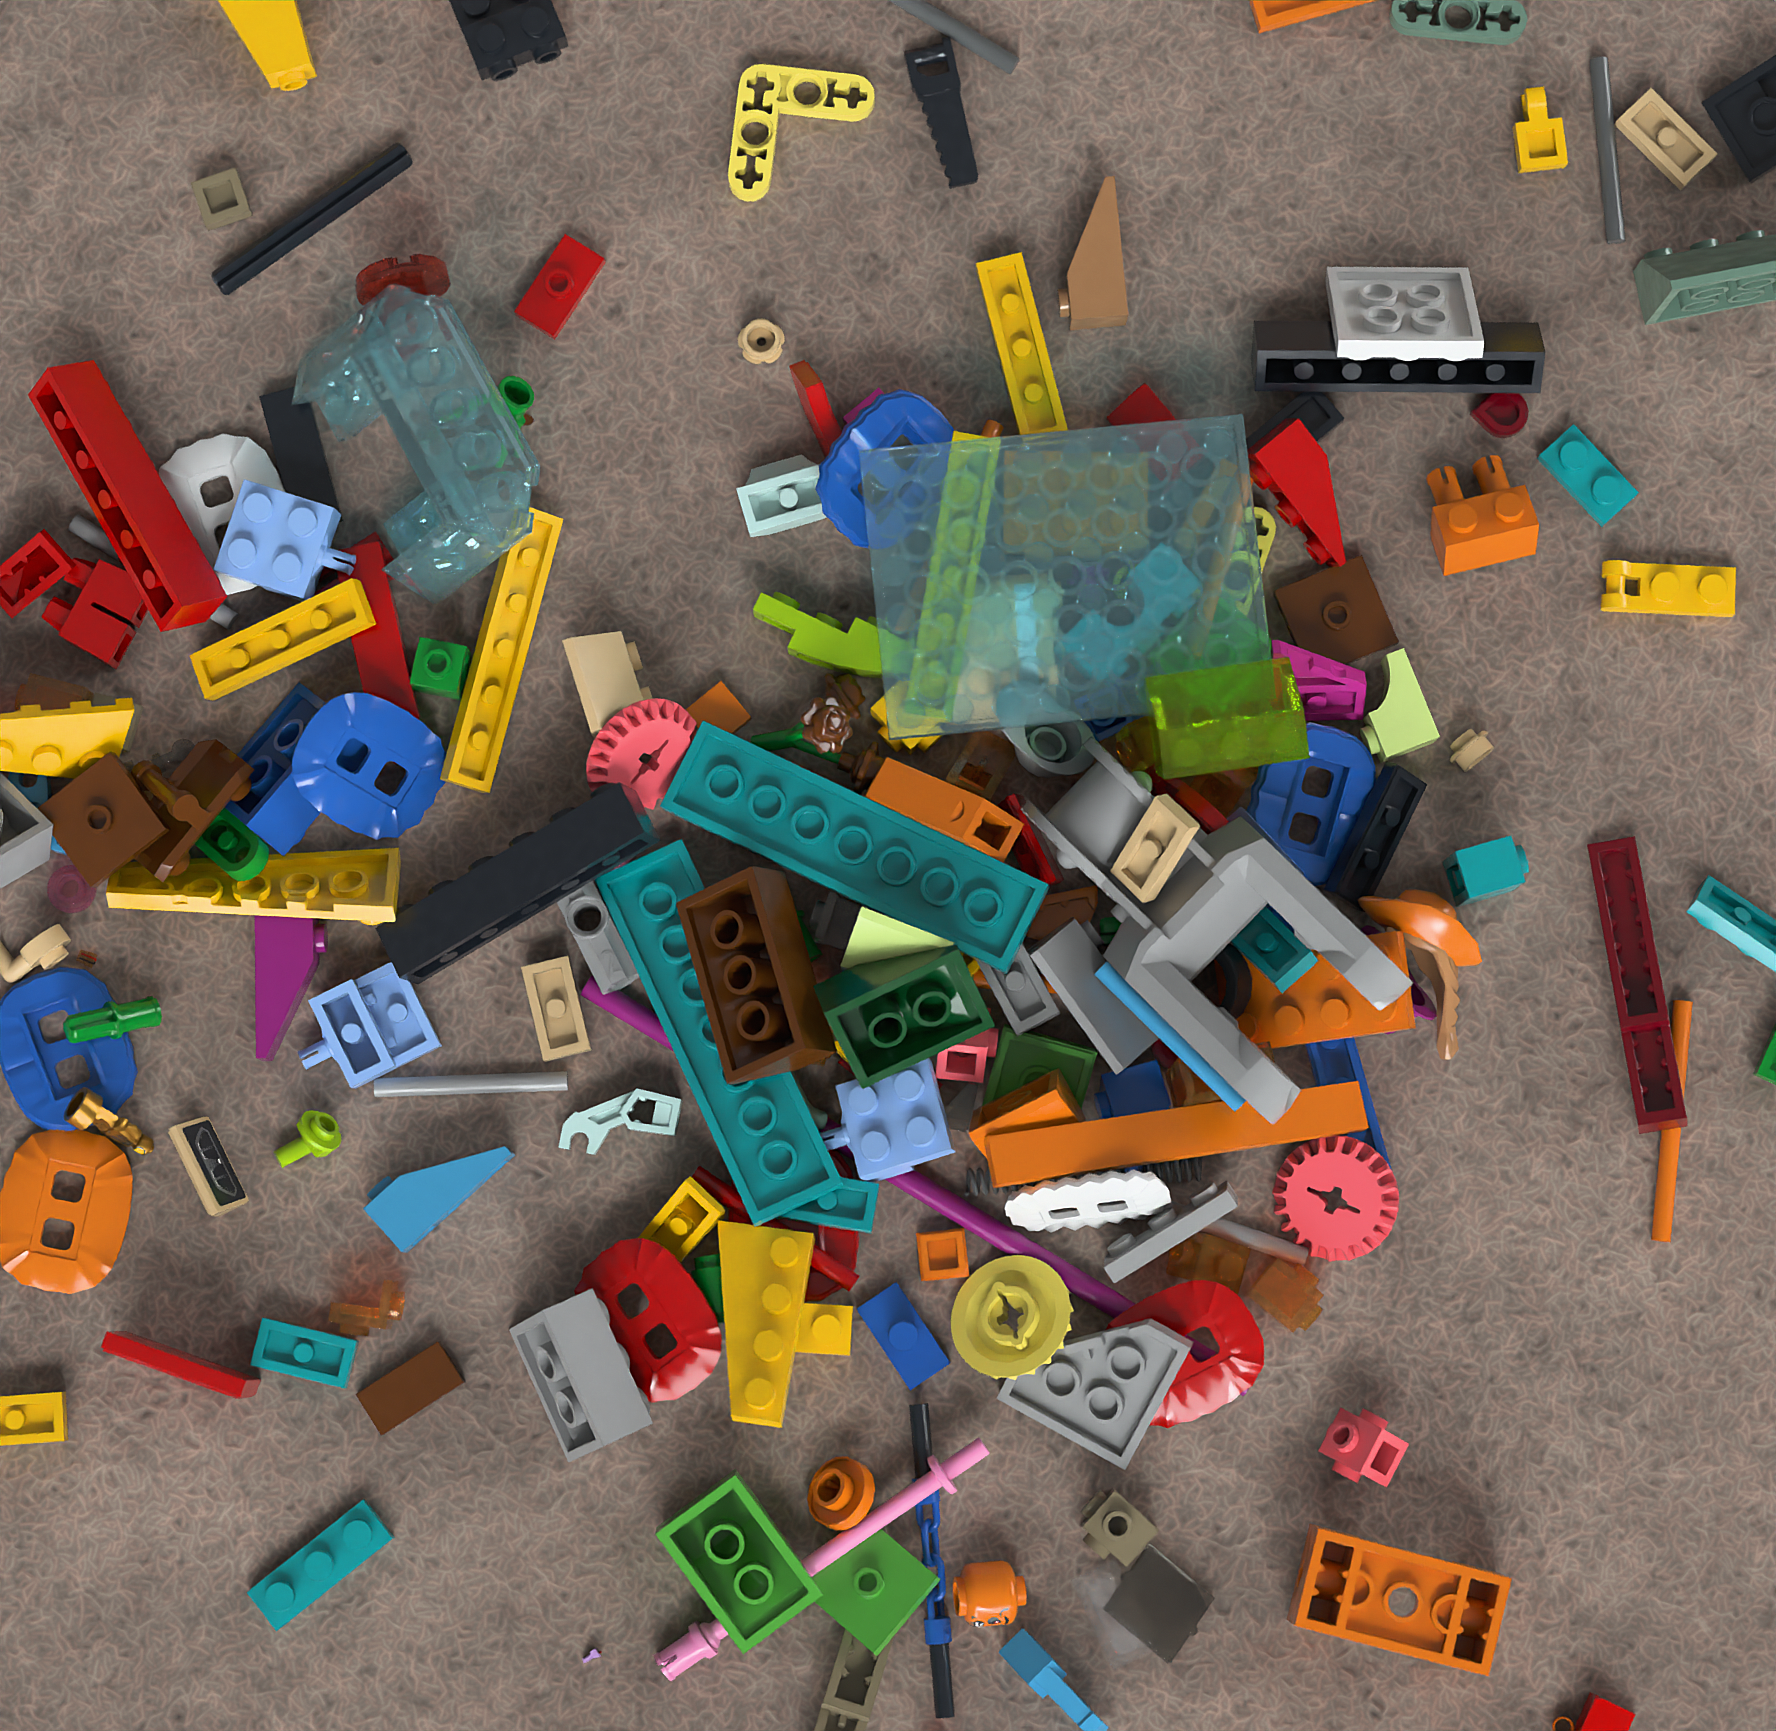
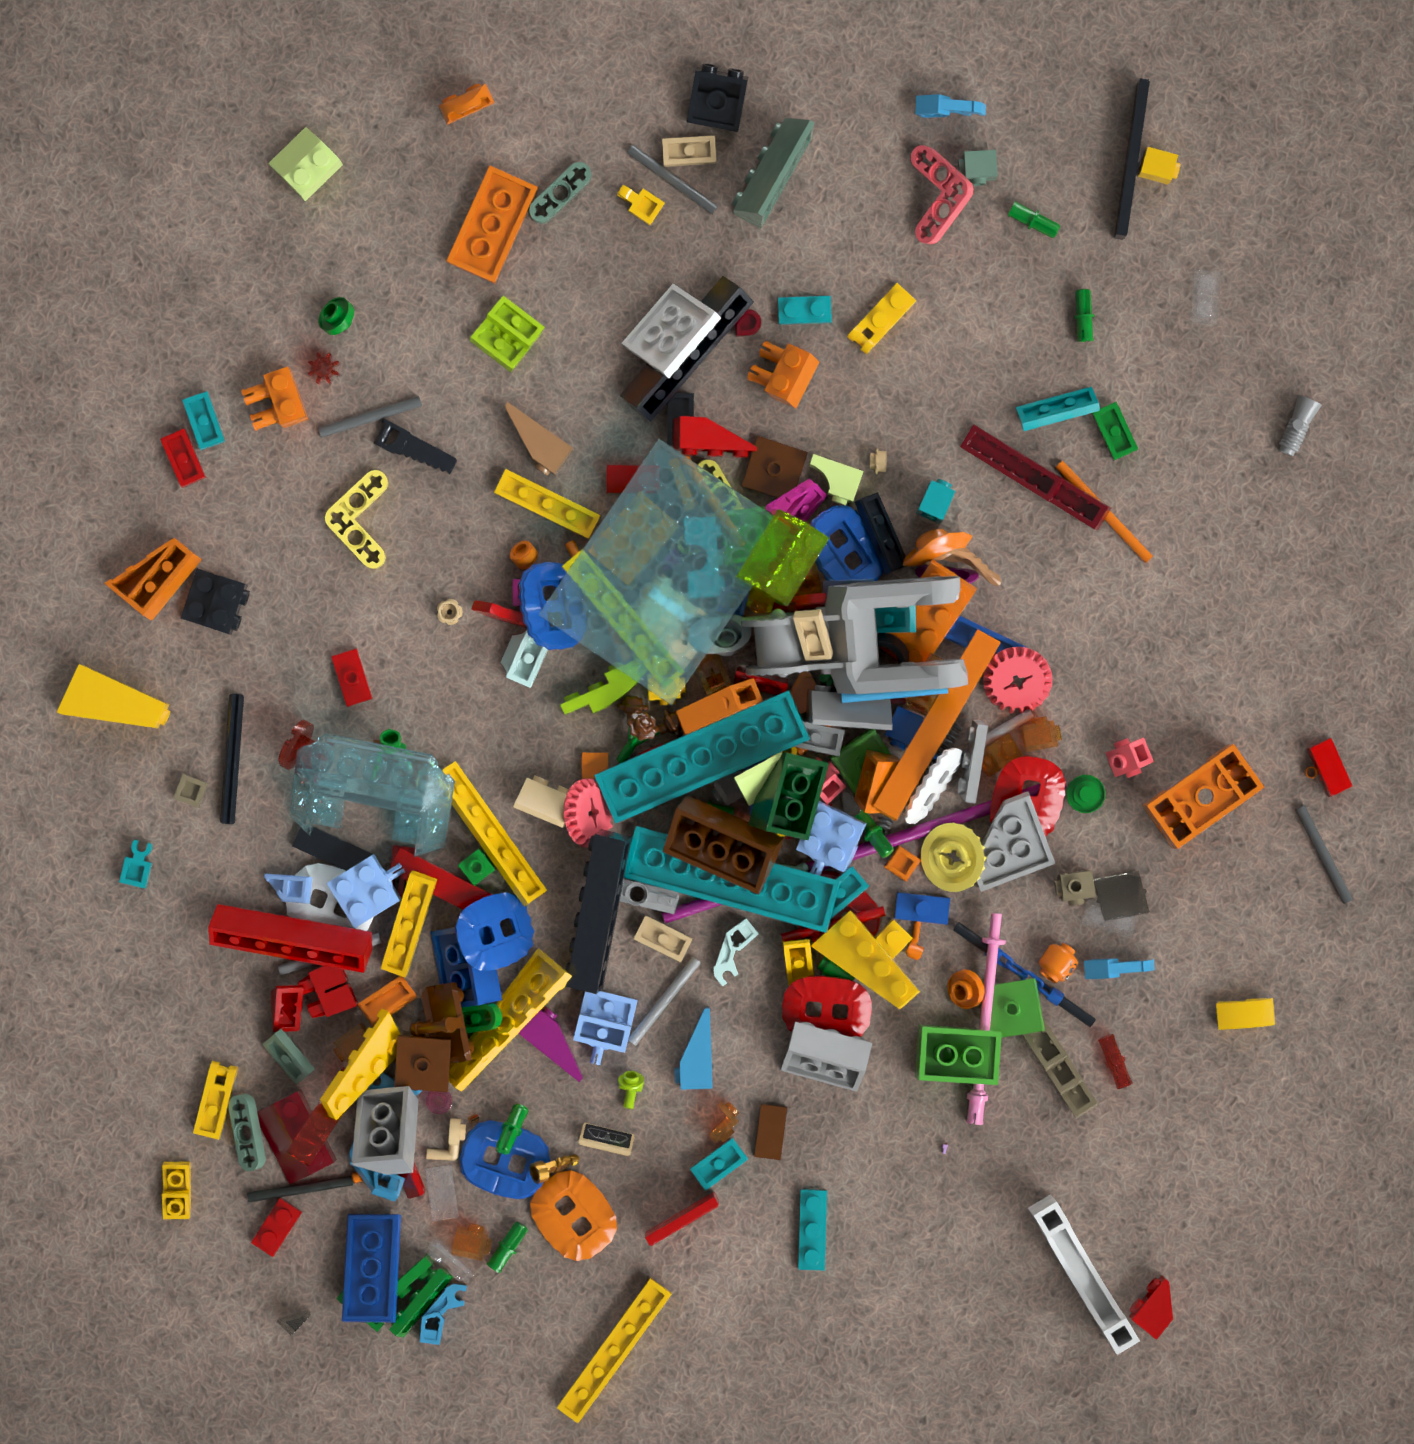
camera: 50 degrees left, 5 degrees up
none -> teal plate [119,840,153,889]
none -> light blue tile [264,874,313,904]
none -> orange tile [358,976,417,1027]
none -> lime slope [469,295,545,372]
none -> orange tile [509,541,538,570]
none -> green axle [853,810,894,858]
none -> orange hand [906,921,924,960]
none -> green plate [1066,775,1105,813]

